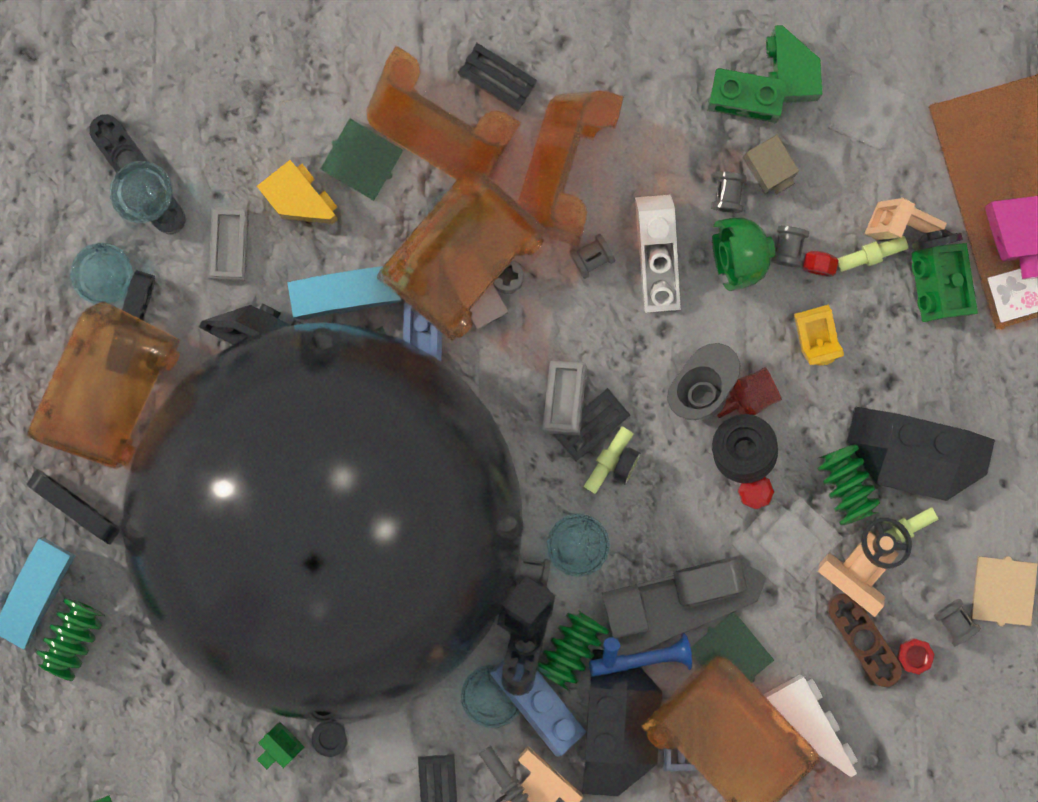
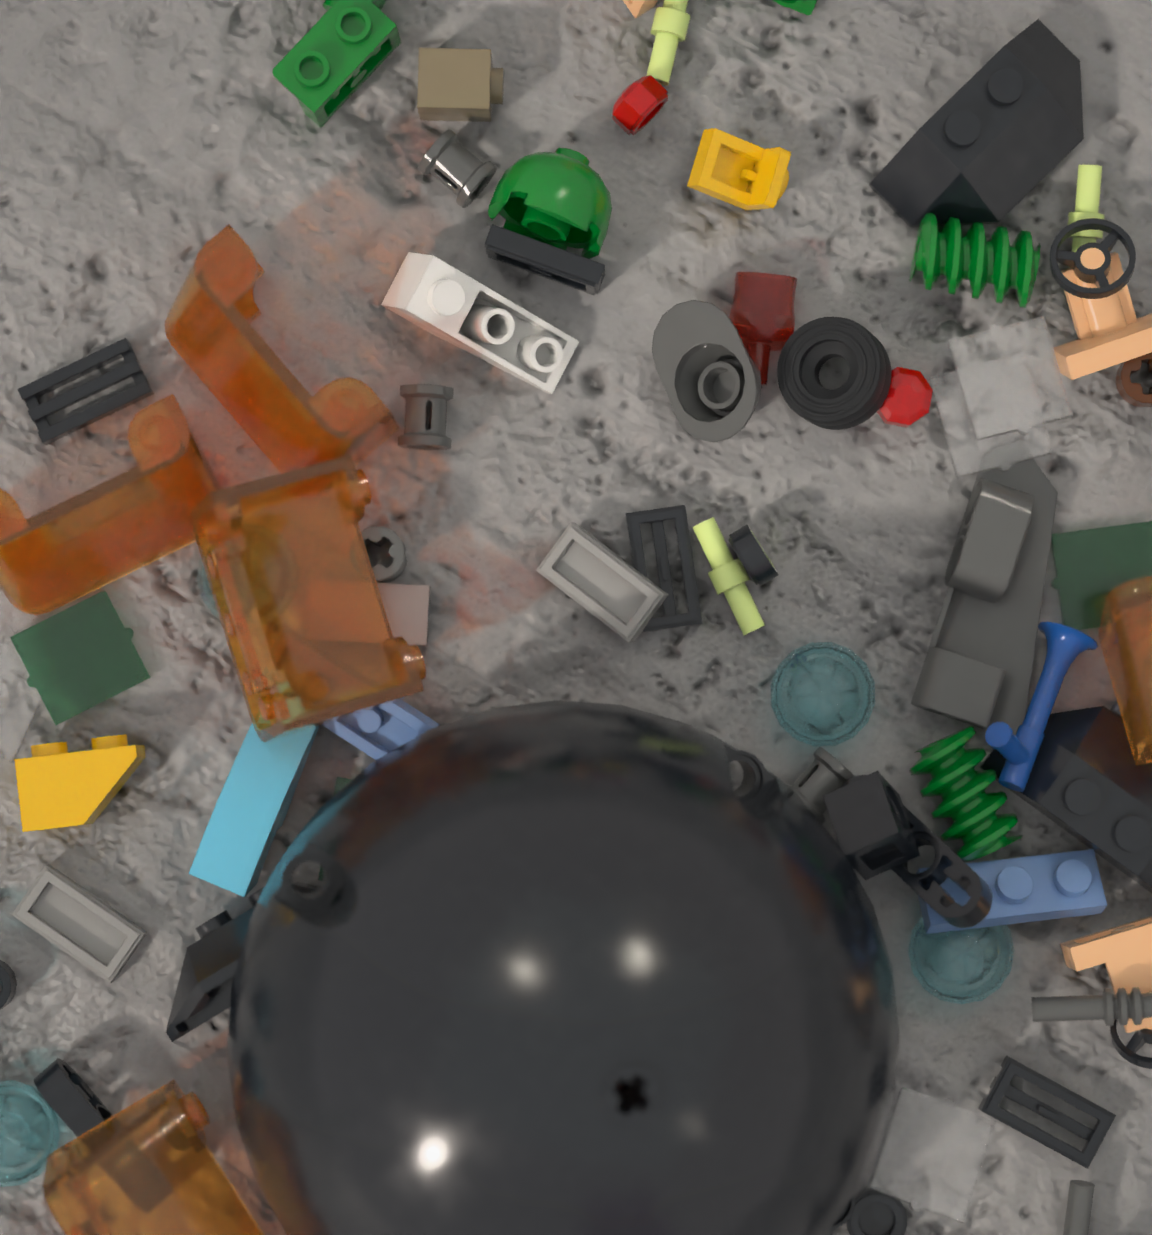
camera: 60 degrees left, 0 degrees up
dark grey bush [771,225,809,268] -> none
none -> black tile [485,224,605,295]

